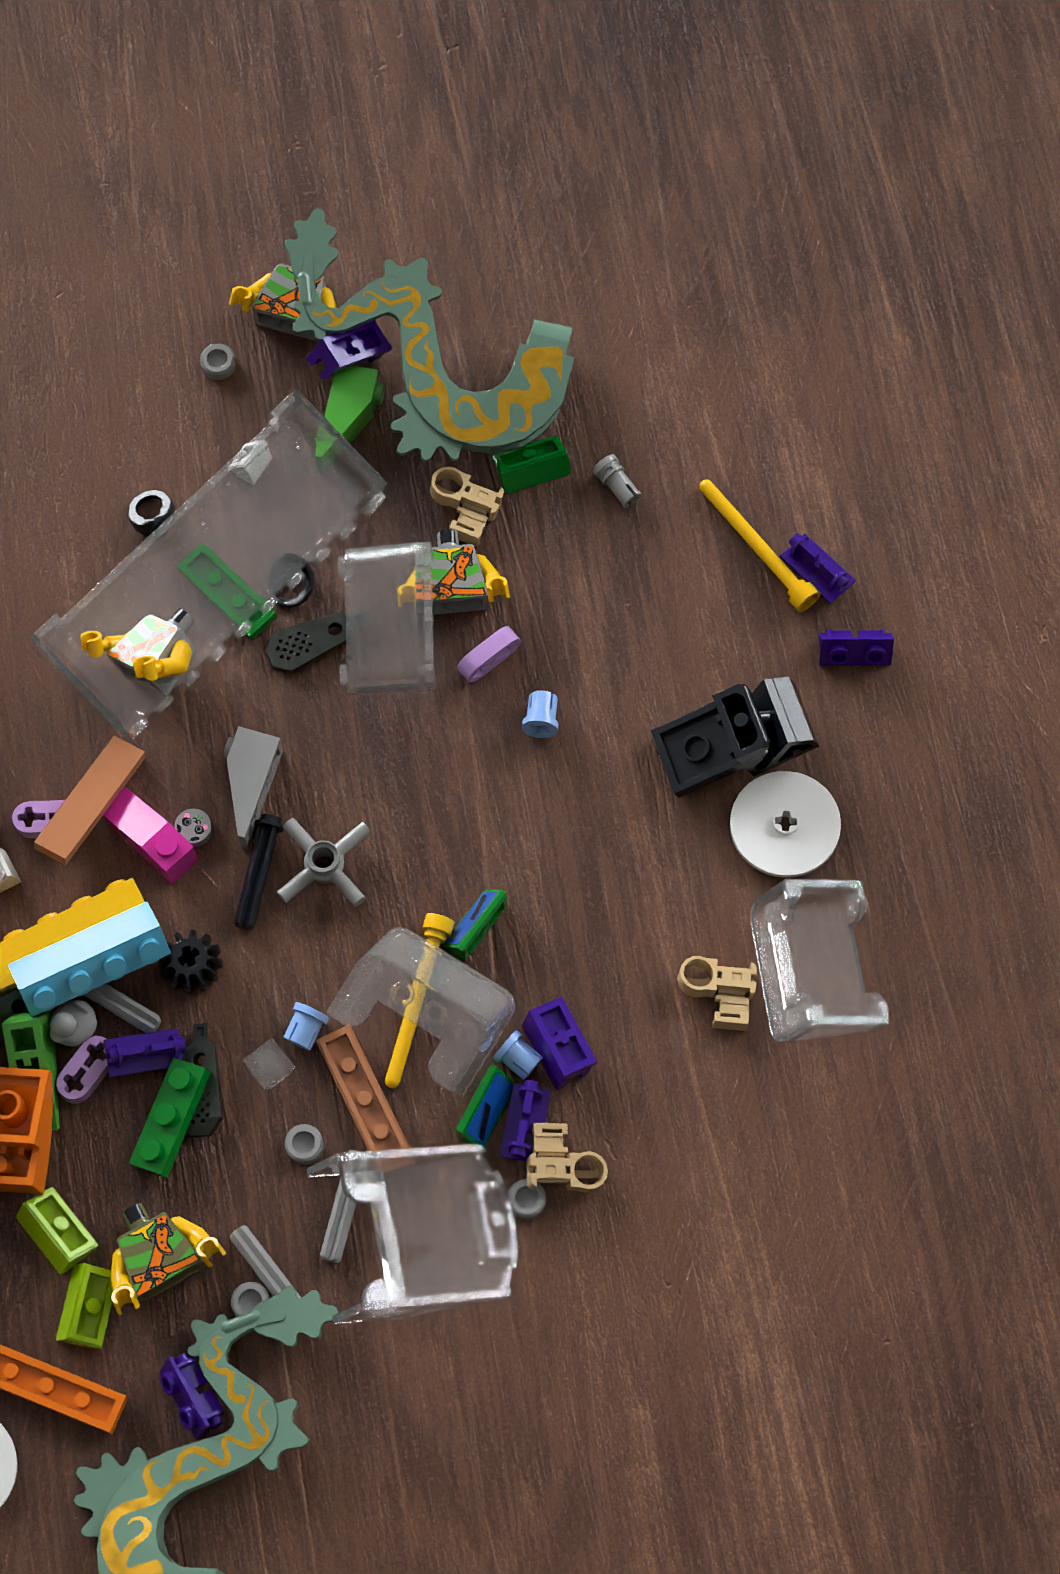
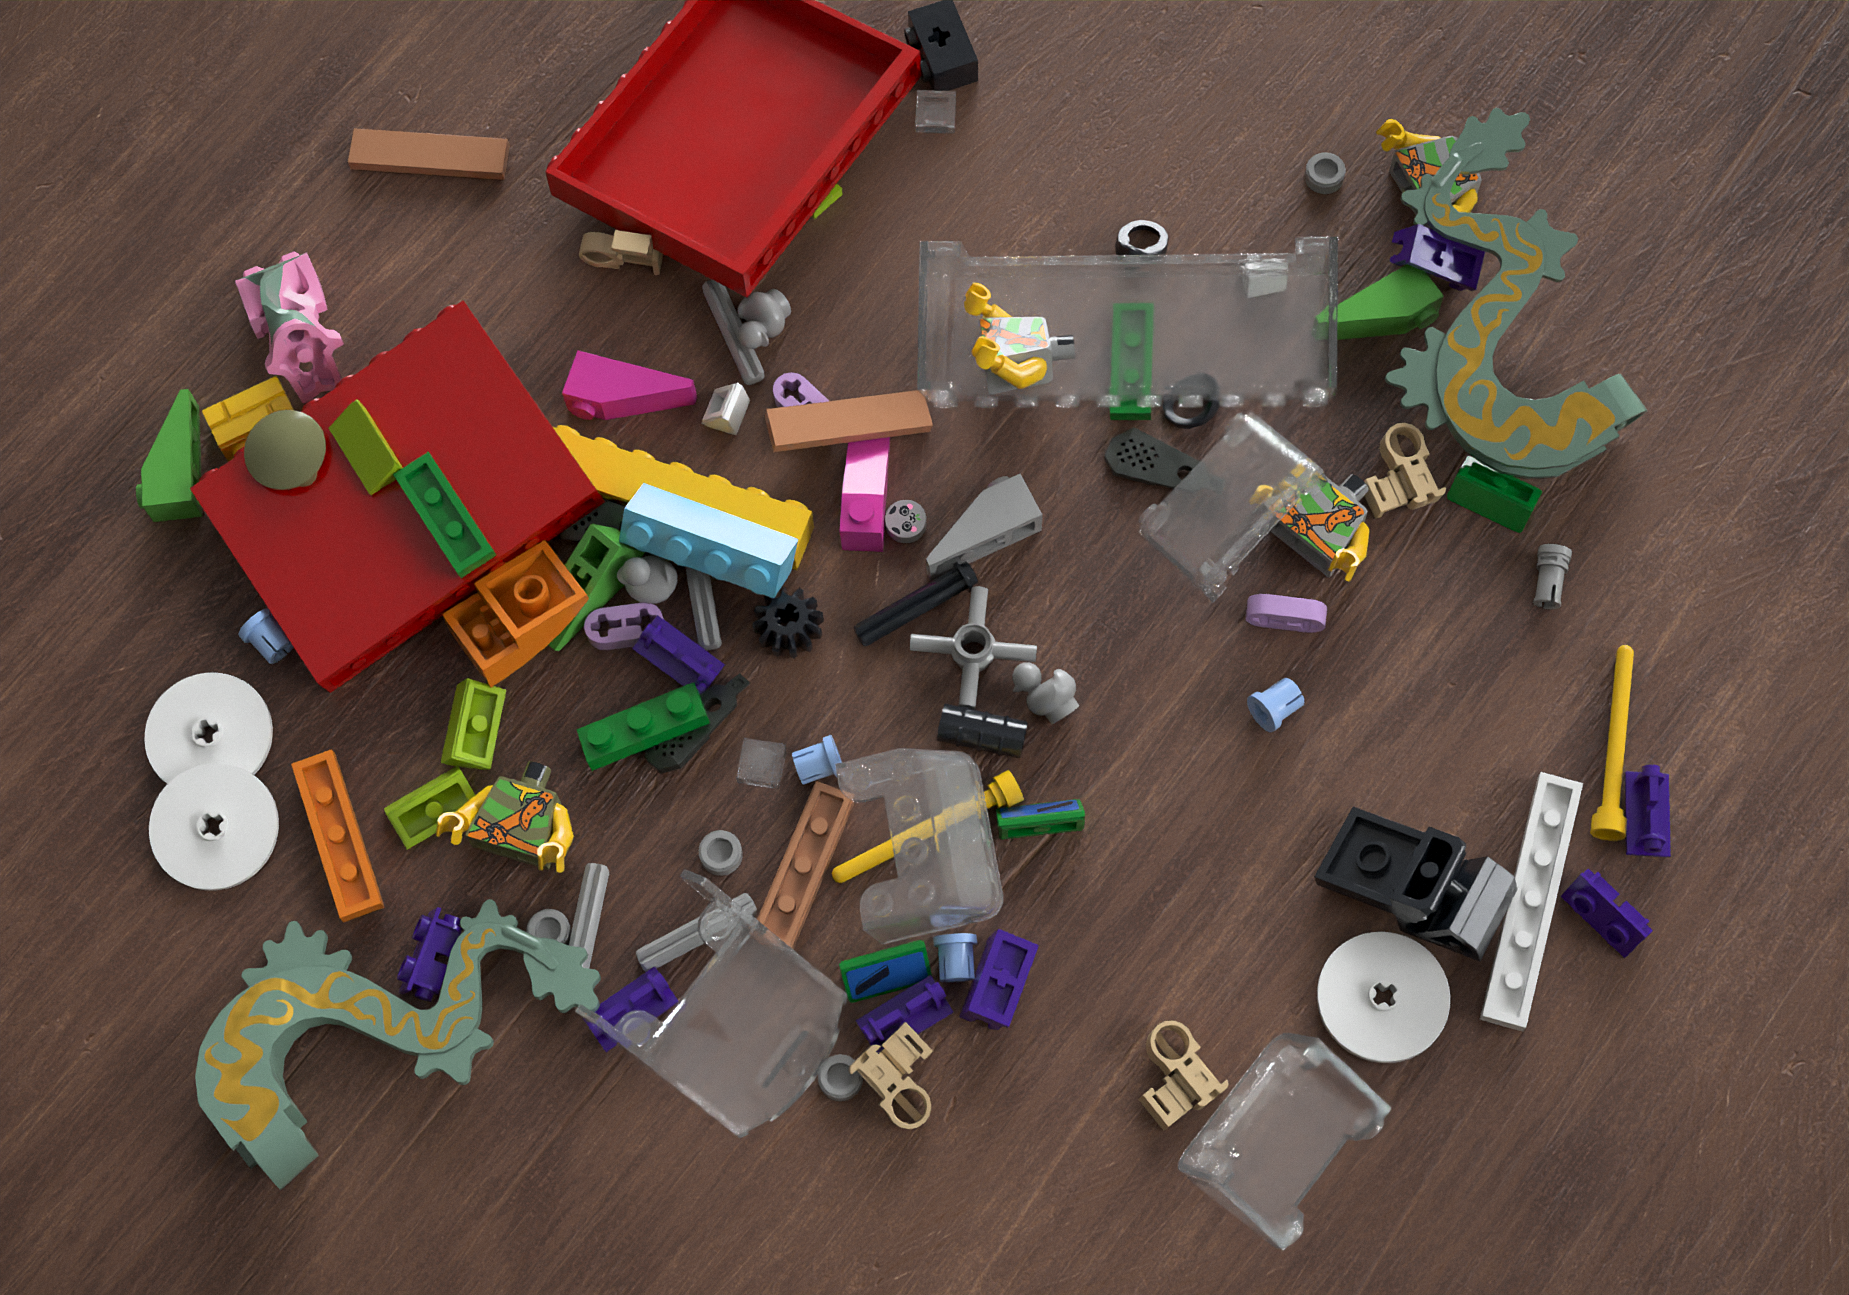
camera: 50 degrees right, 0 degrees up
none -> dark purple hinge [582,966,679,1053]
none -> black axle [937,704,1028,759]
none -> light grey animal [1012,662,1079,725]
none -> white plate [1480,772,1583,1032]

